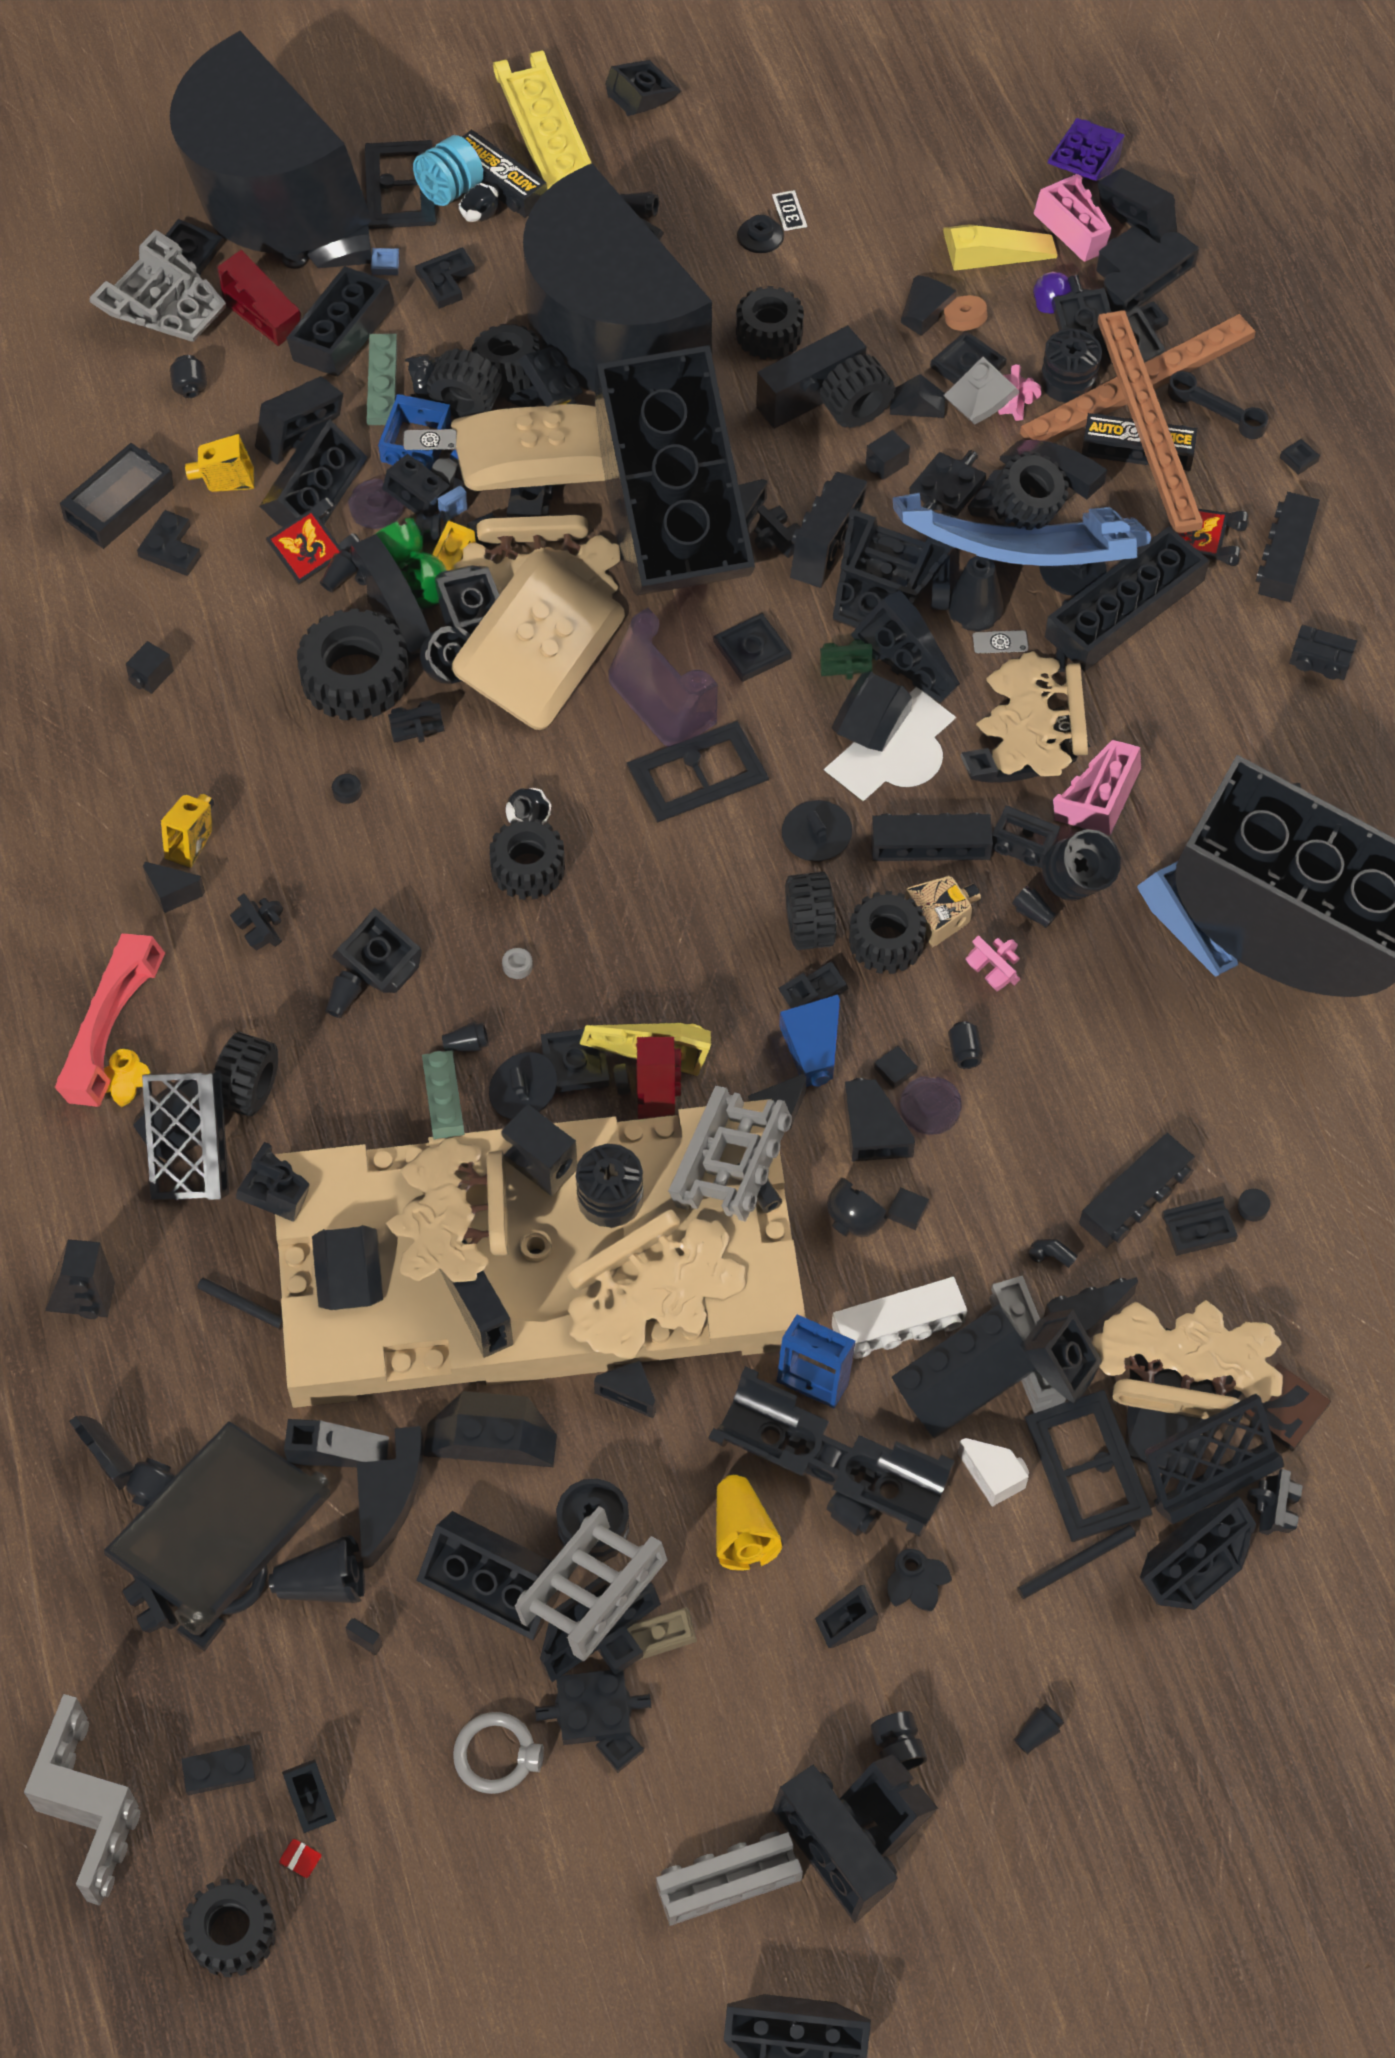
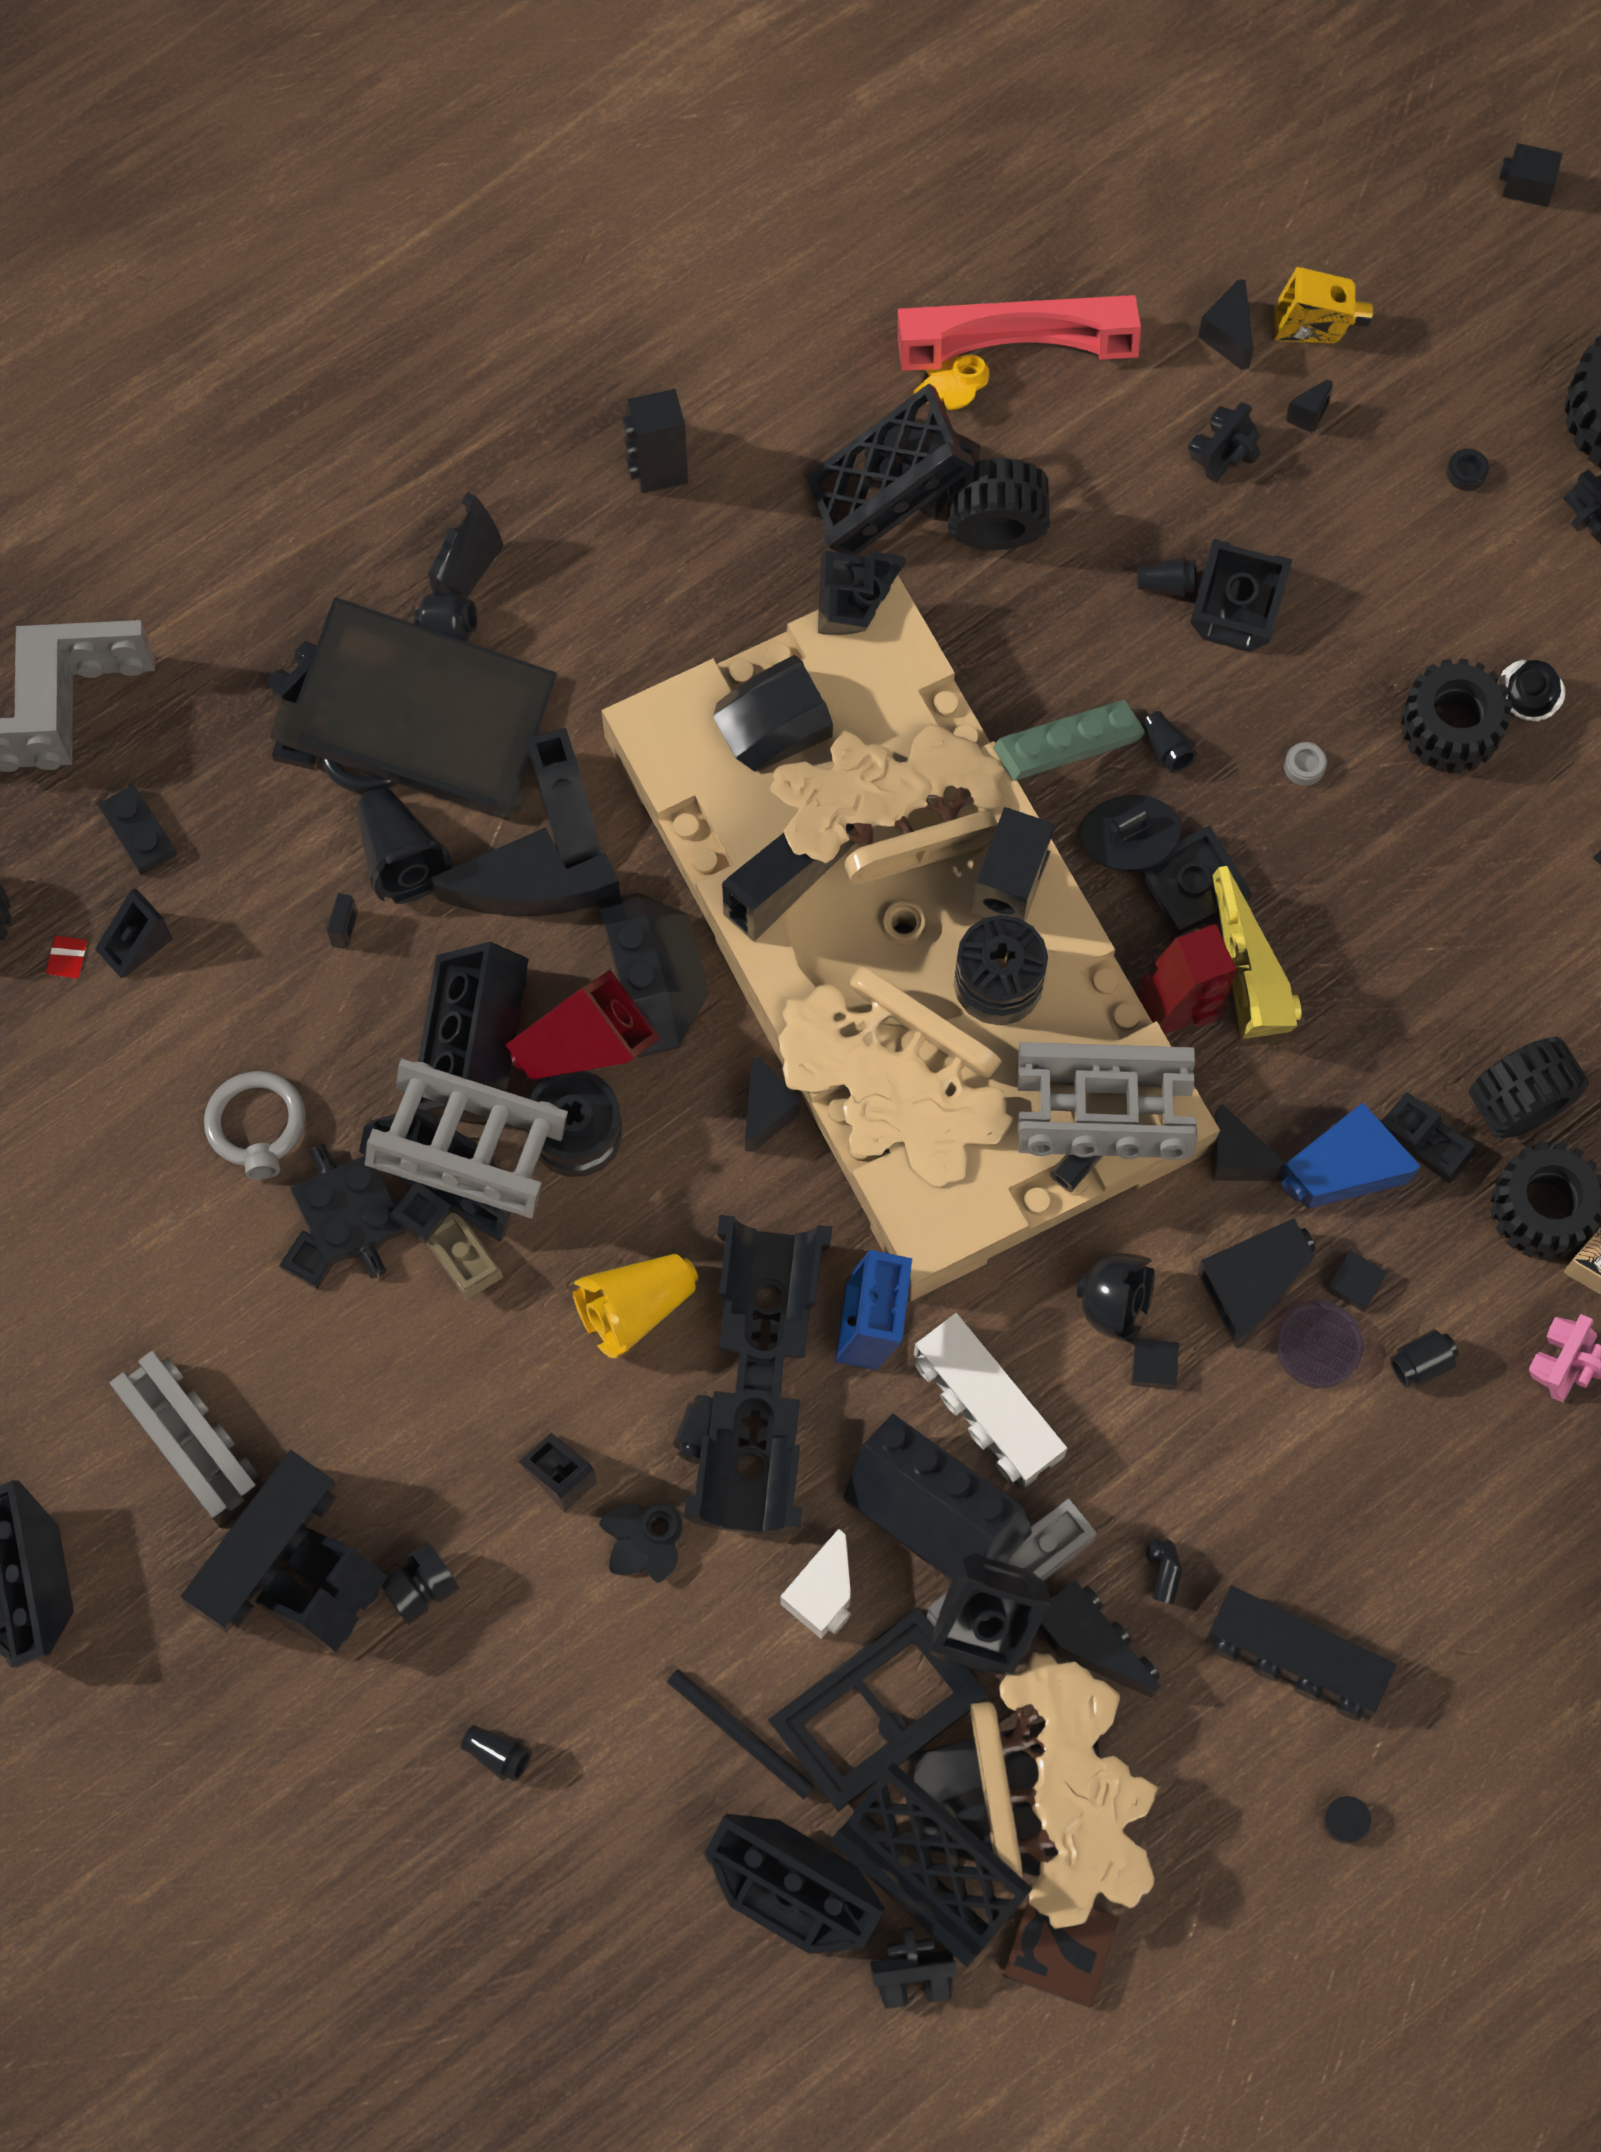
camera: 70 degrees right, 10 degrees up
black bar [197,1277,283,1329] -> none
black plate [1161,1196,1238,1256] -> none
none -> dark red slope [506,970,661,1080]
none -> black slope [1286,379,1333,433]

